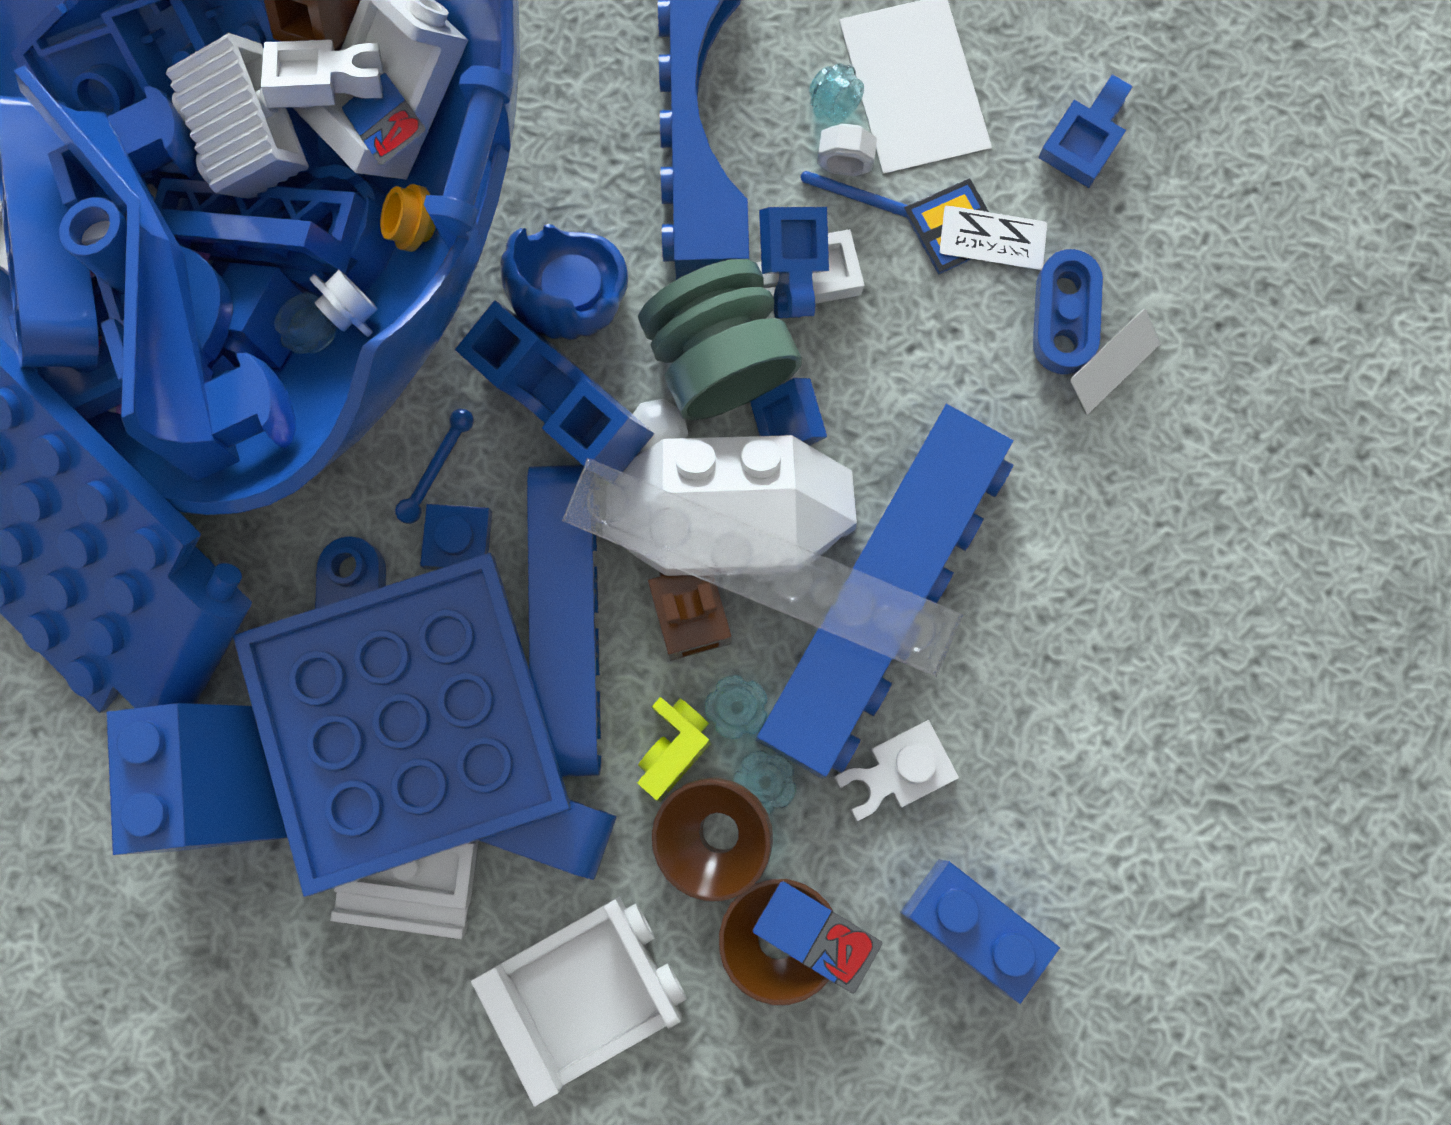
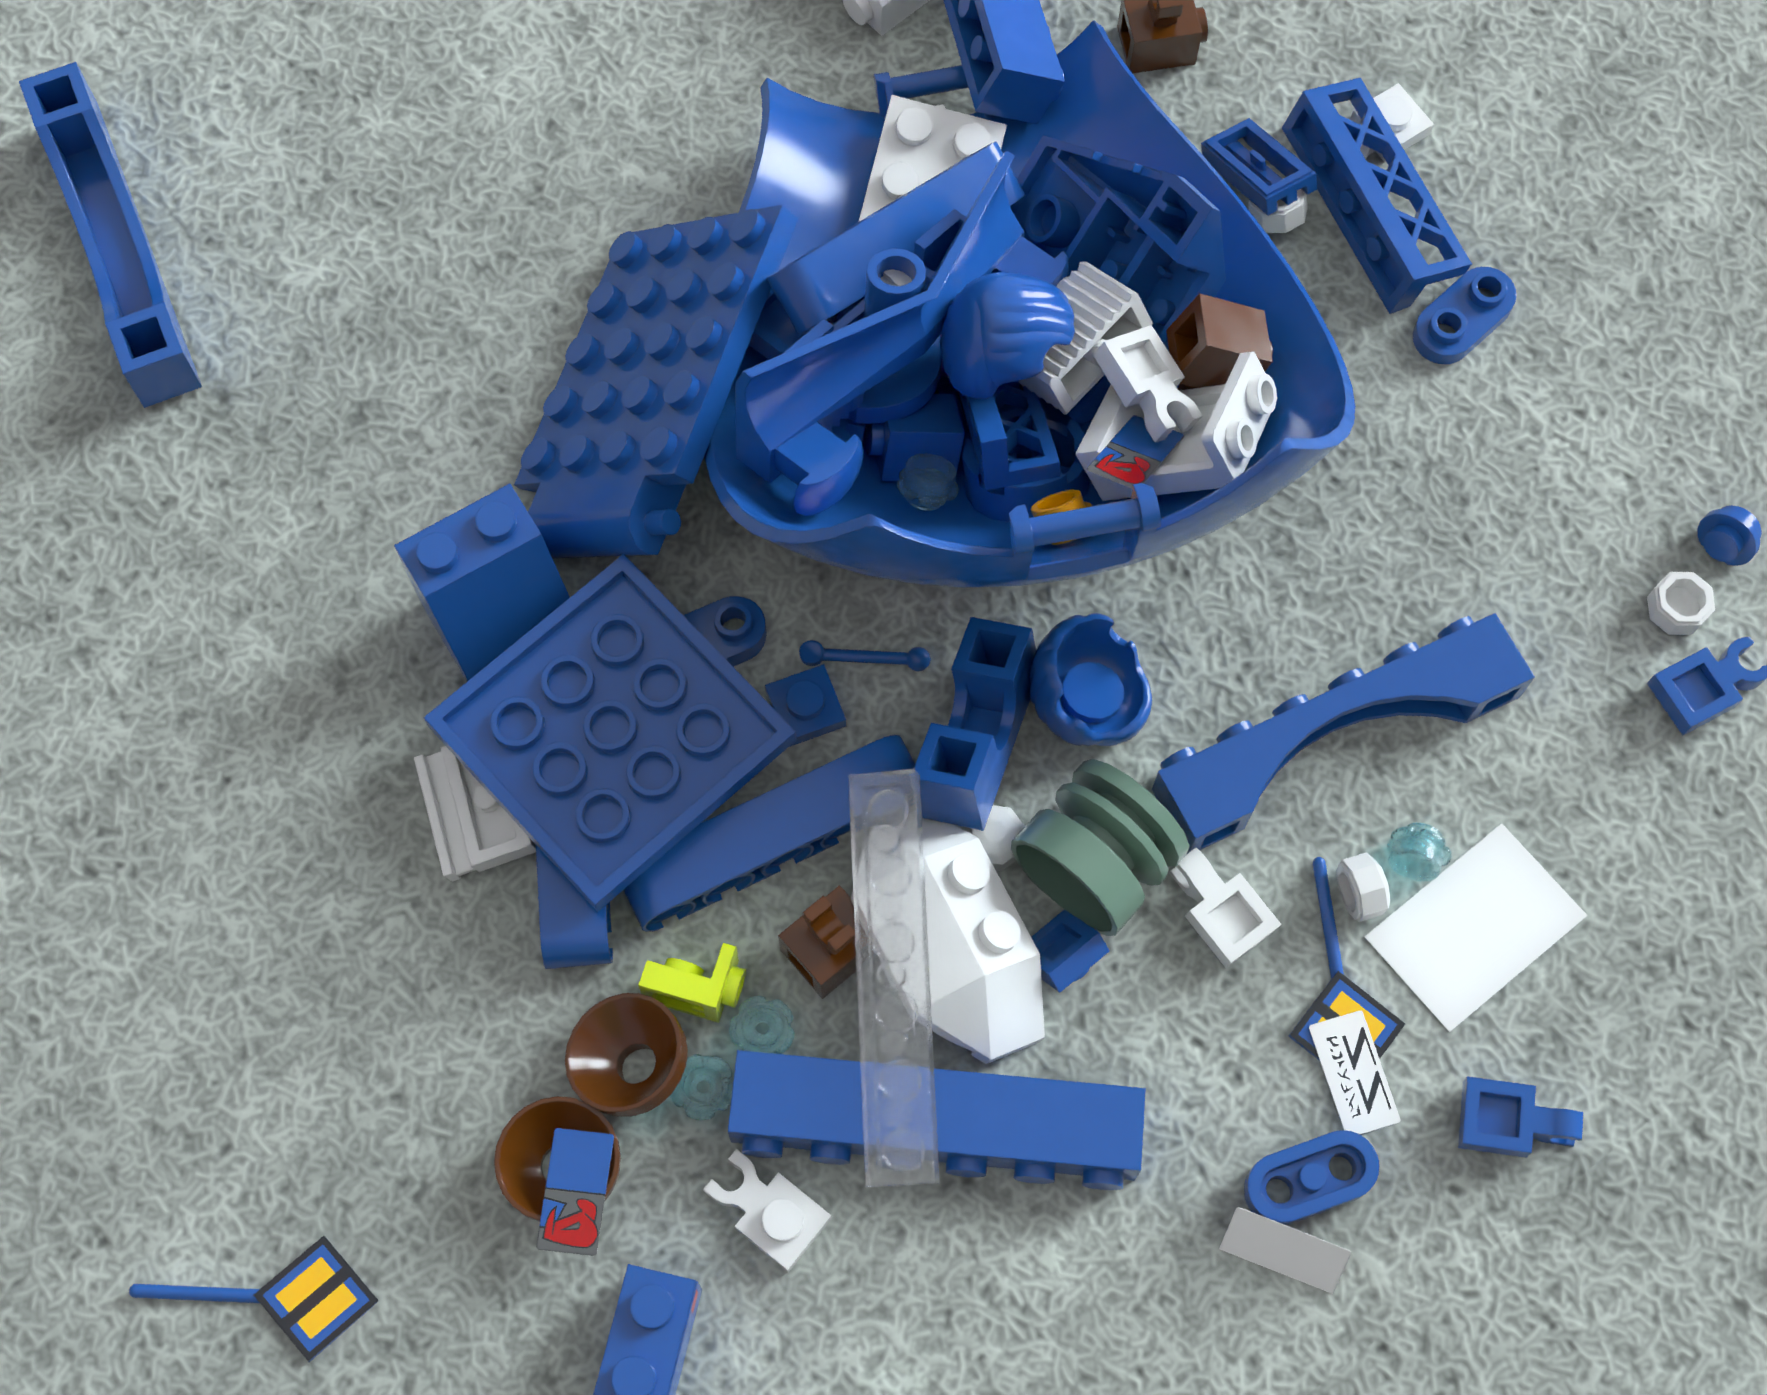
camera: 65 degrees right, 10 degrees down
white plate [309,270,377,337] -> none
white panel [471,897,687,1107] -> none
blue plate [759,207,829,319] -> none
none -> blue piece [940,272,1075,399]

